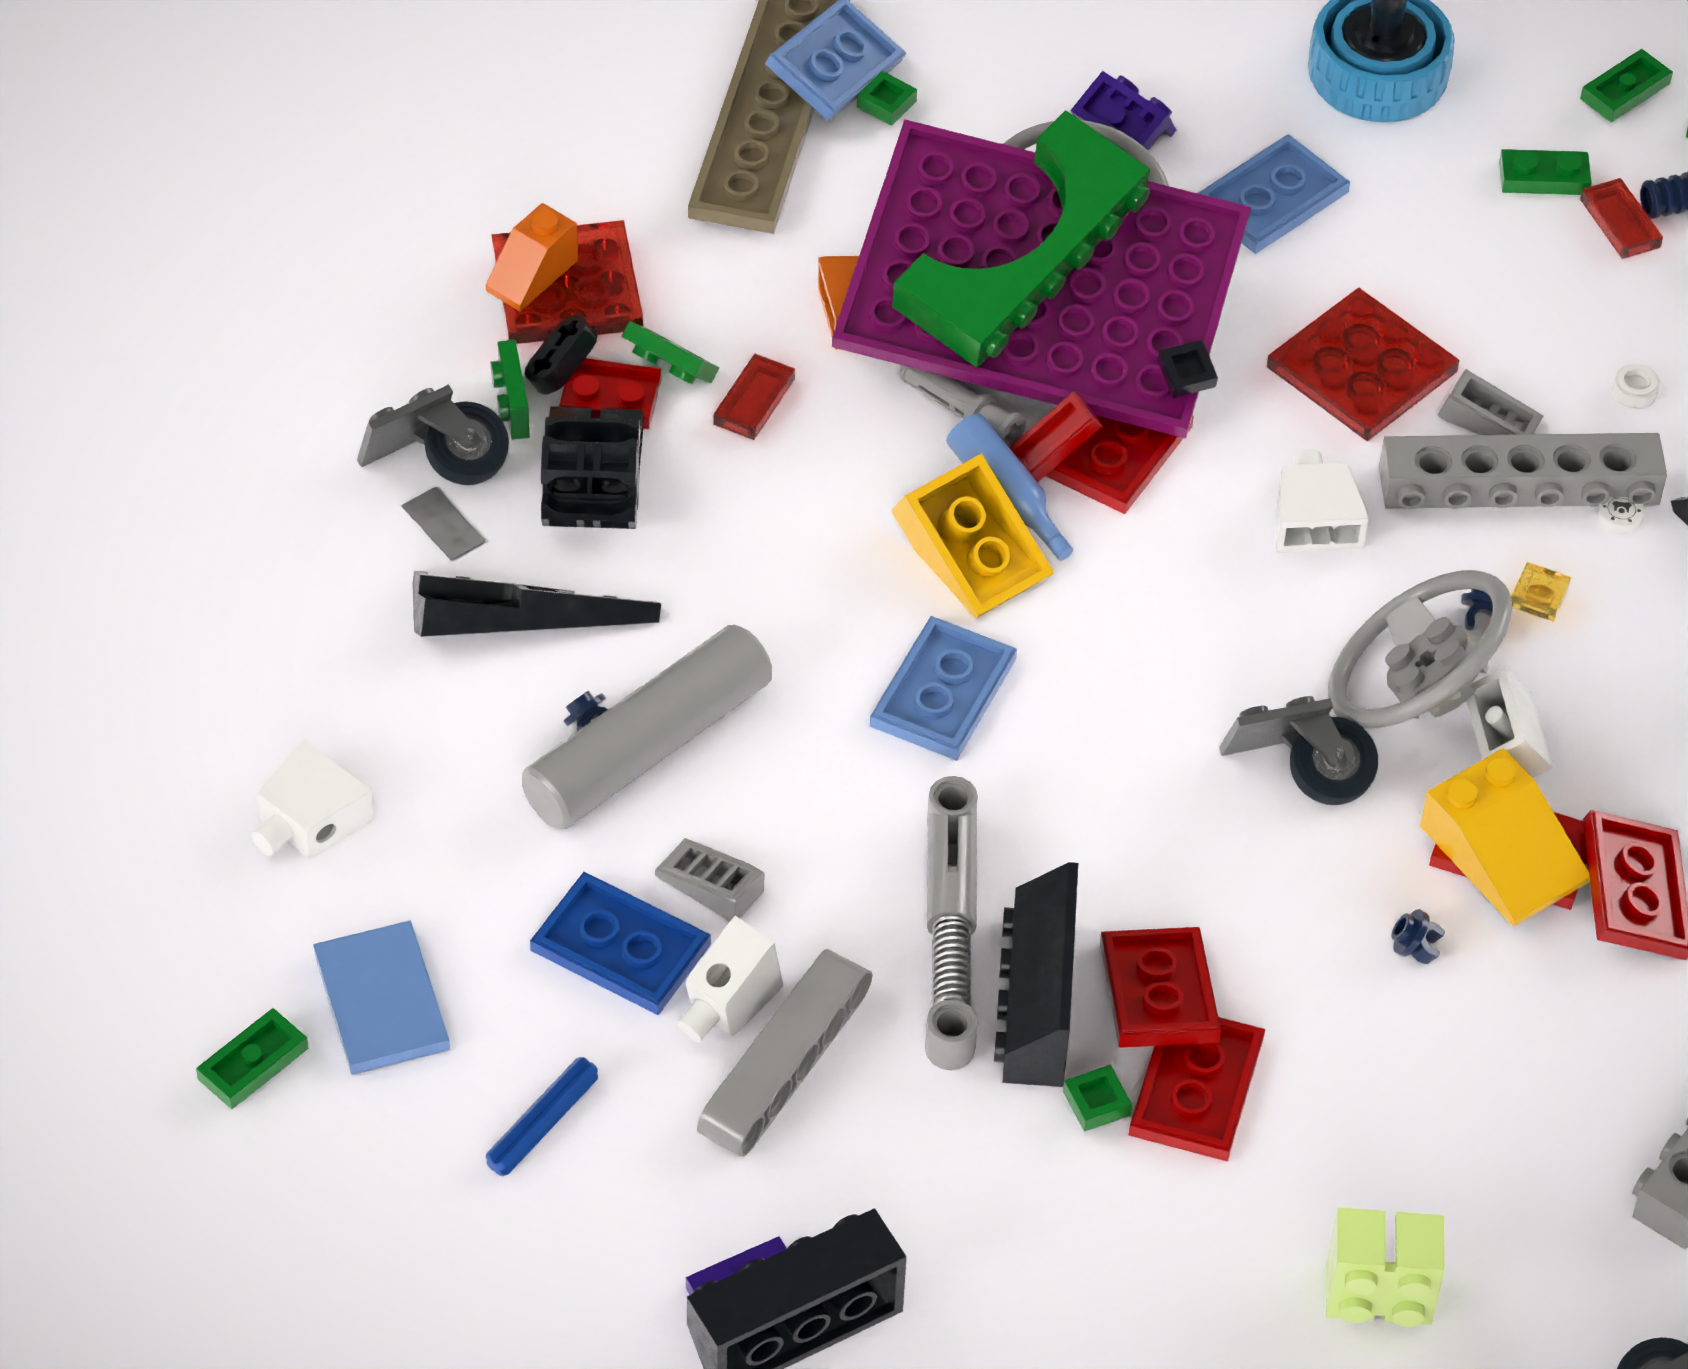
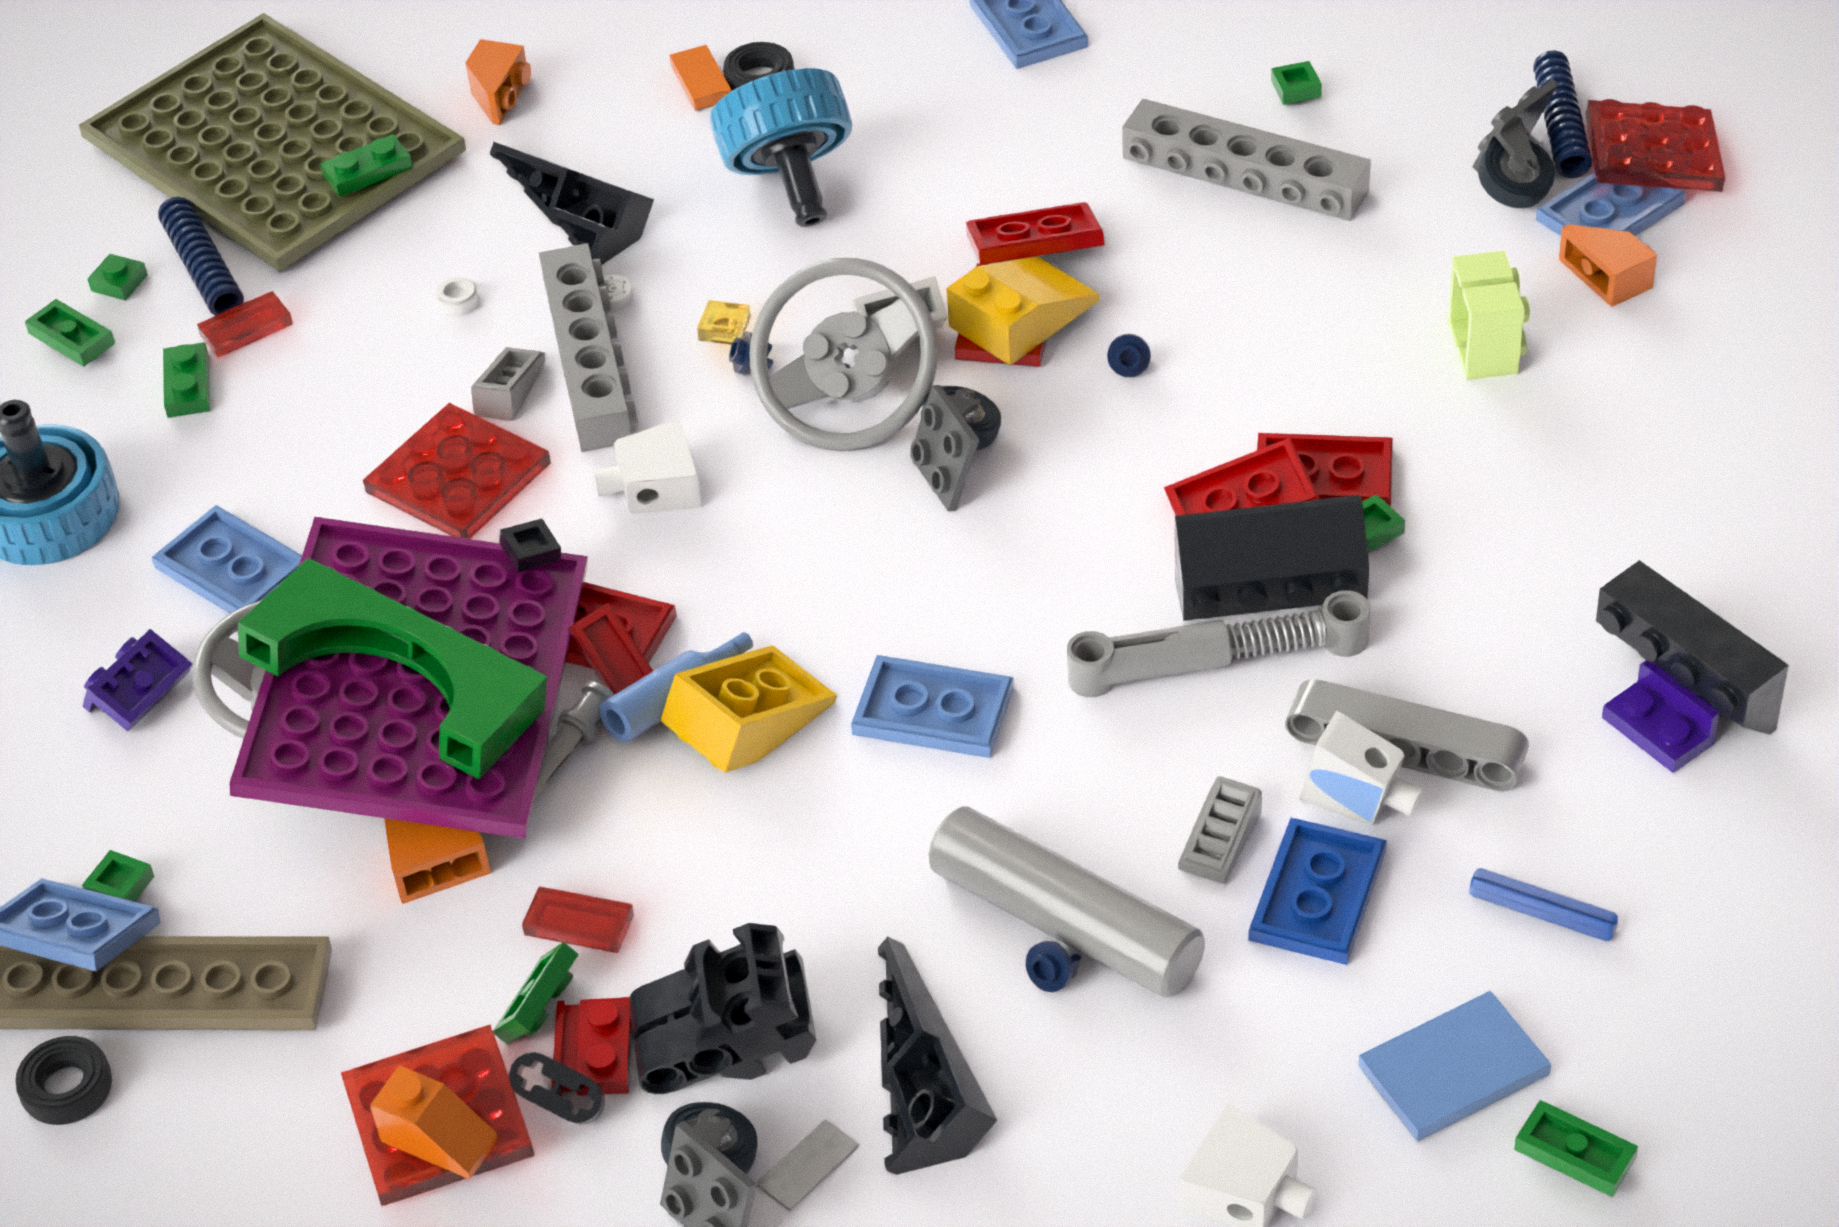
camera: 95 degrees left, 5 degrees down
green plate [490,340,530,440] -> none
none -> black tyre [15,1036,112,1125]

